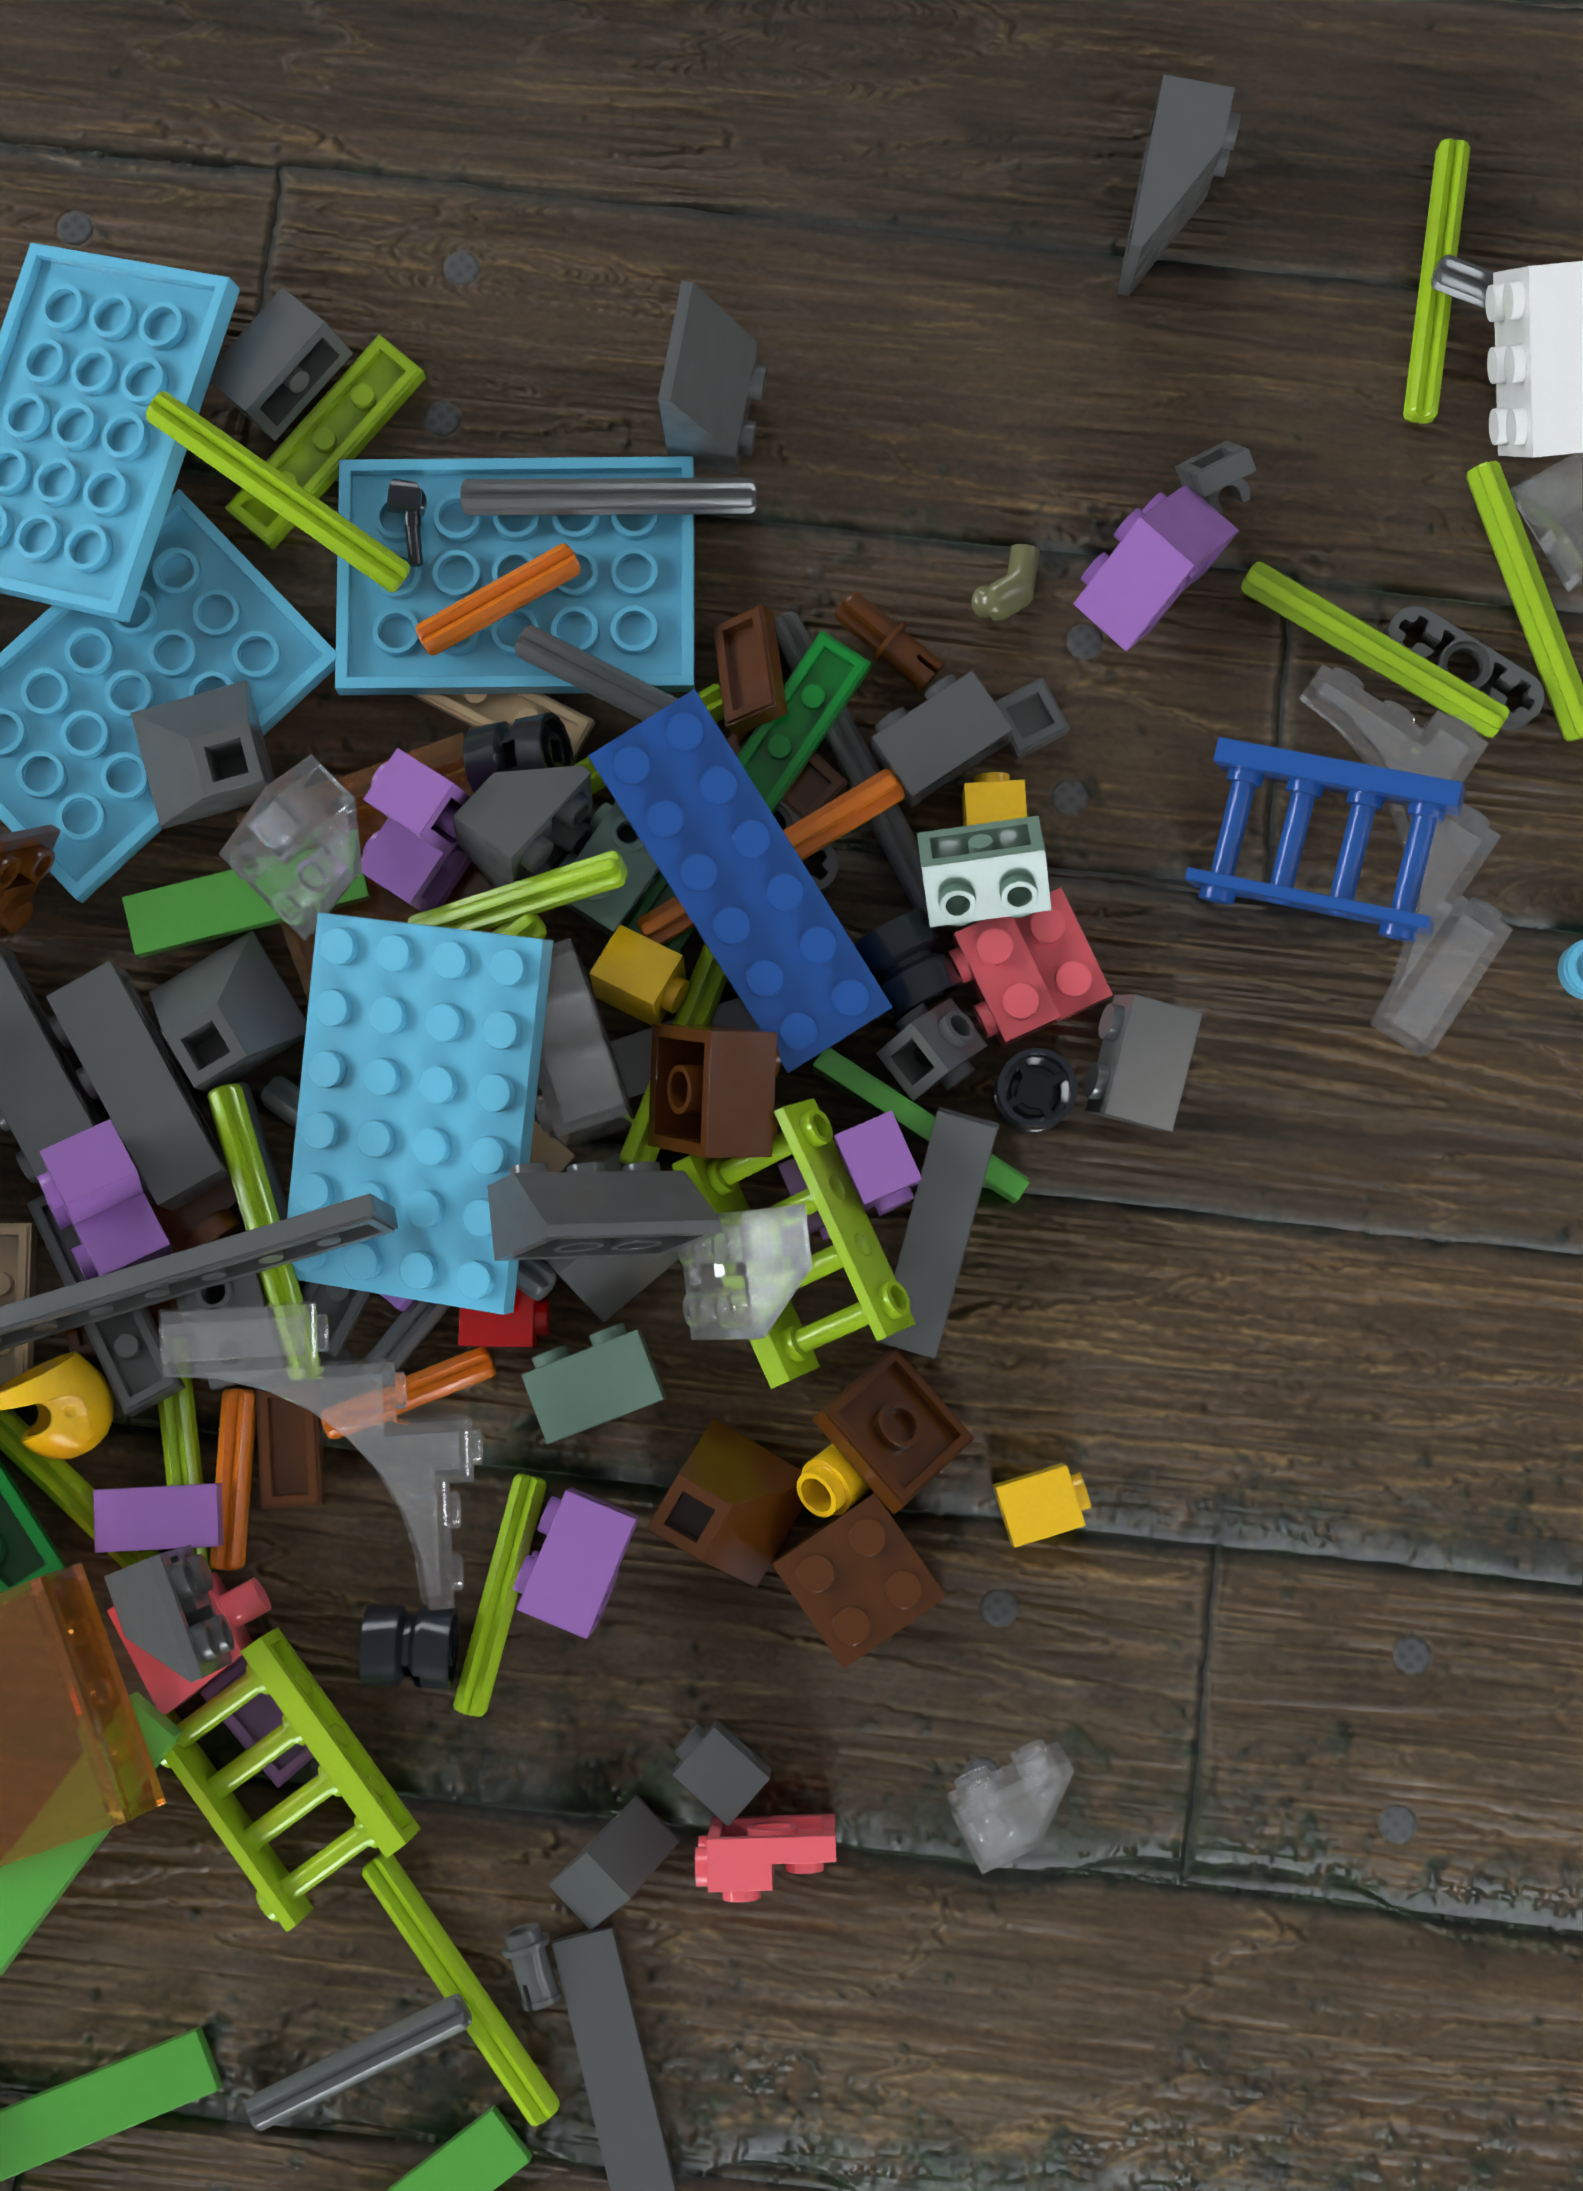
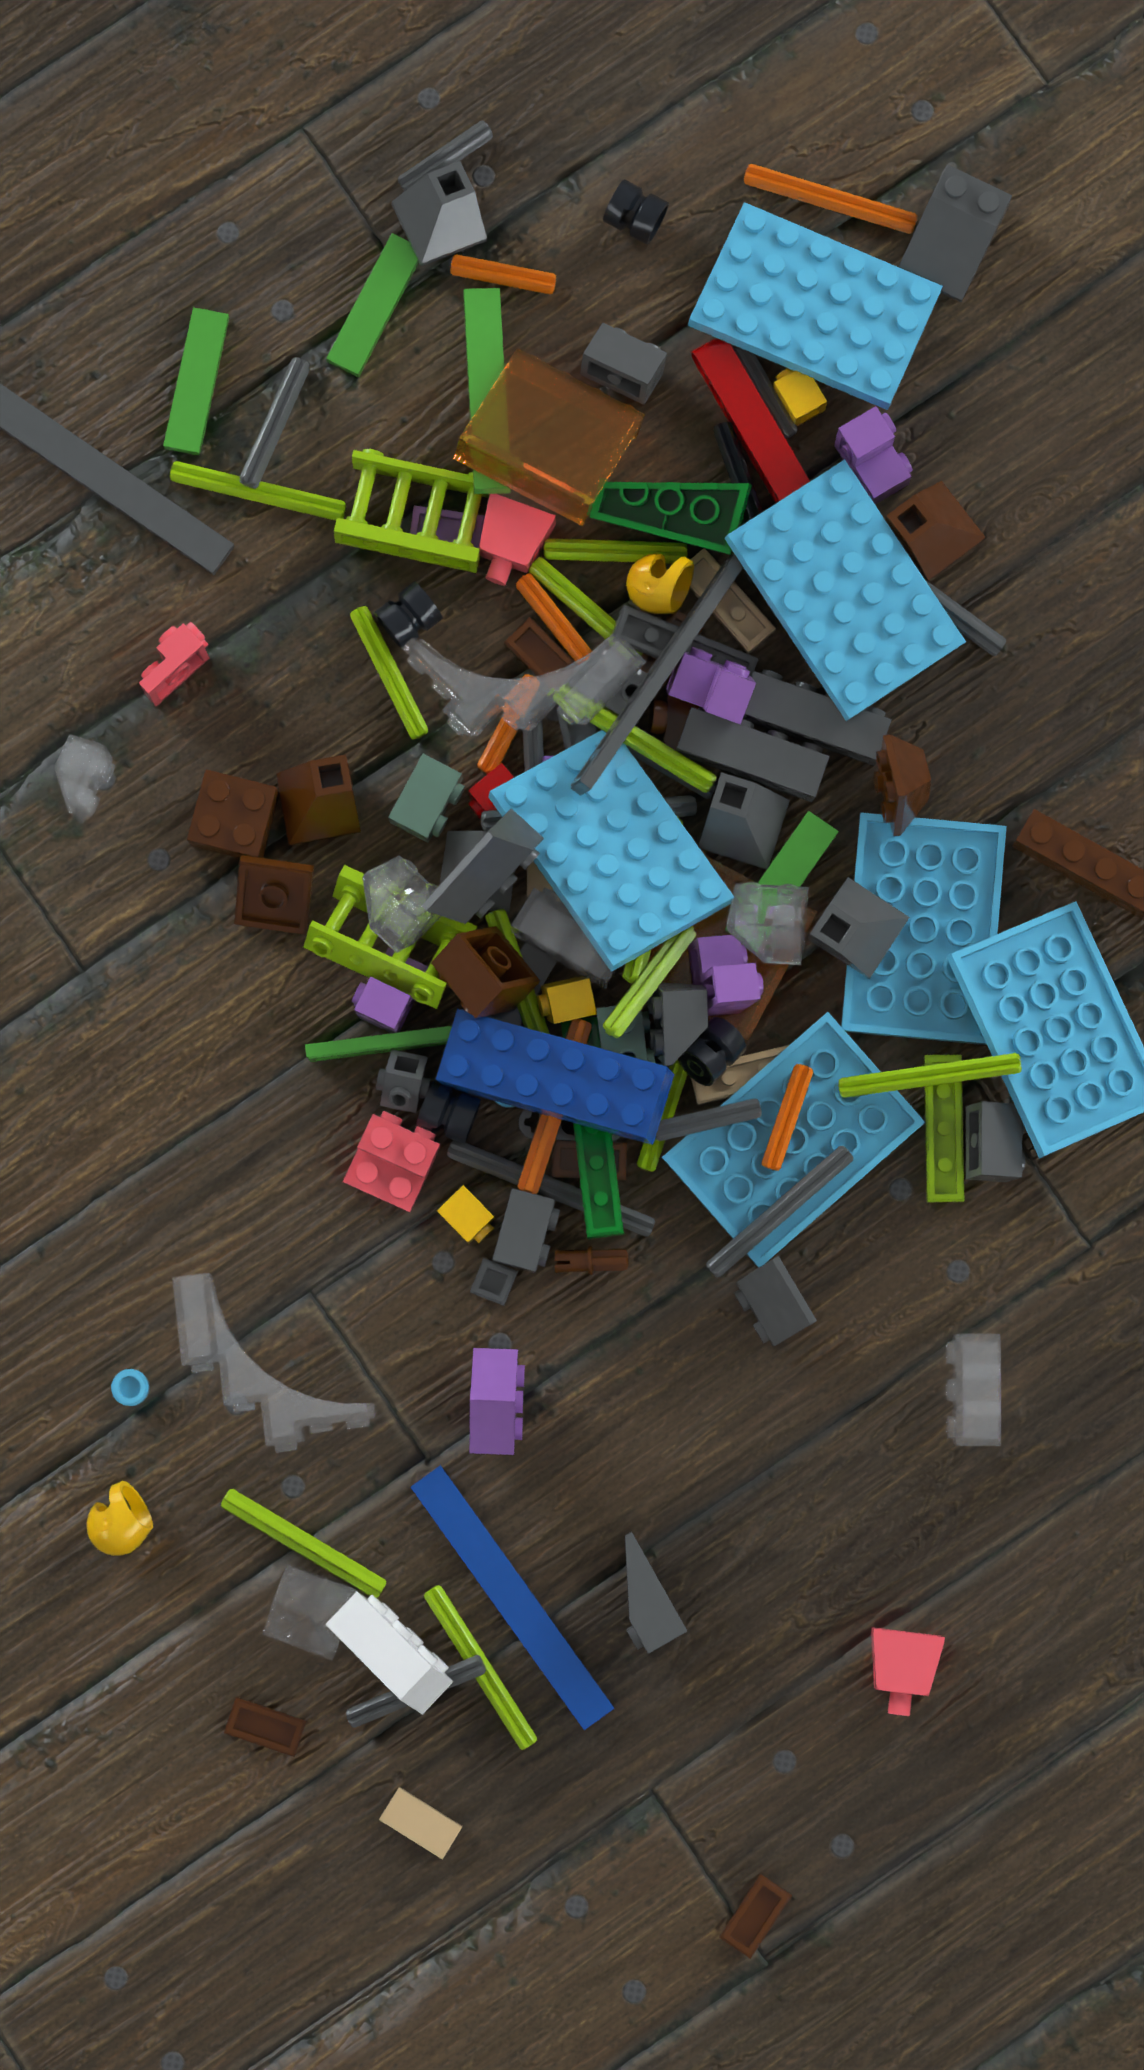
camera: 135 degrees right, 0 degrees up
medium lavender tile [93,1483,224,1553] -> none
dark grey slope [104,1545,234,1683] -> none
black hand [387,479,427,566] -> none
dark grey pin [501,1922,562,2011] -> none
medium lavender brick [513,1487,640,1639] -> none
dark grey slope [548,1794,680,1930] -> none
dark grey brick [672,1719,771,1826] -> none
reddish brown tile [713,604,788,736] -> none
yellow brick [797,1443,873,1517] -> none
dark grey tile [877,1107,1000,1359] -> none
sand green brick [917,816,1052,928] -> none
olive arm [971,544,1040,621] -> none
black wheel [992,1048,1078,1135] -> none
yellow brick [992,1463,1091,1548] -> none
dark grey brick [1083,994,1203,1132] -> none
dark grey tile [1175,440,1257,514] -> none
blue fence [1185,737,1466,942] -> none
lime axle [1241,562,1510,738] -> none
dark grey beam [1384,606,1545,730] -> none
none -> blue tile [411,1465,614,1730]
none -> clear brick [946,1334,1001,1446]

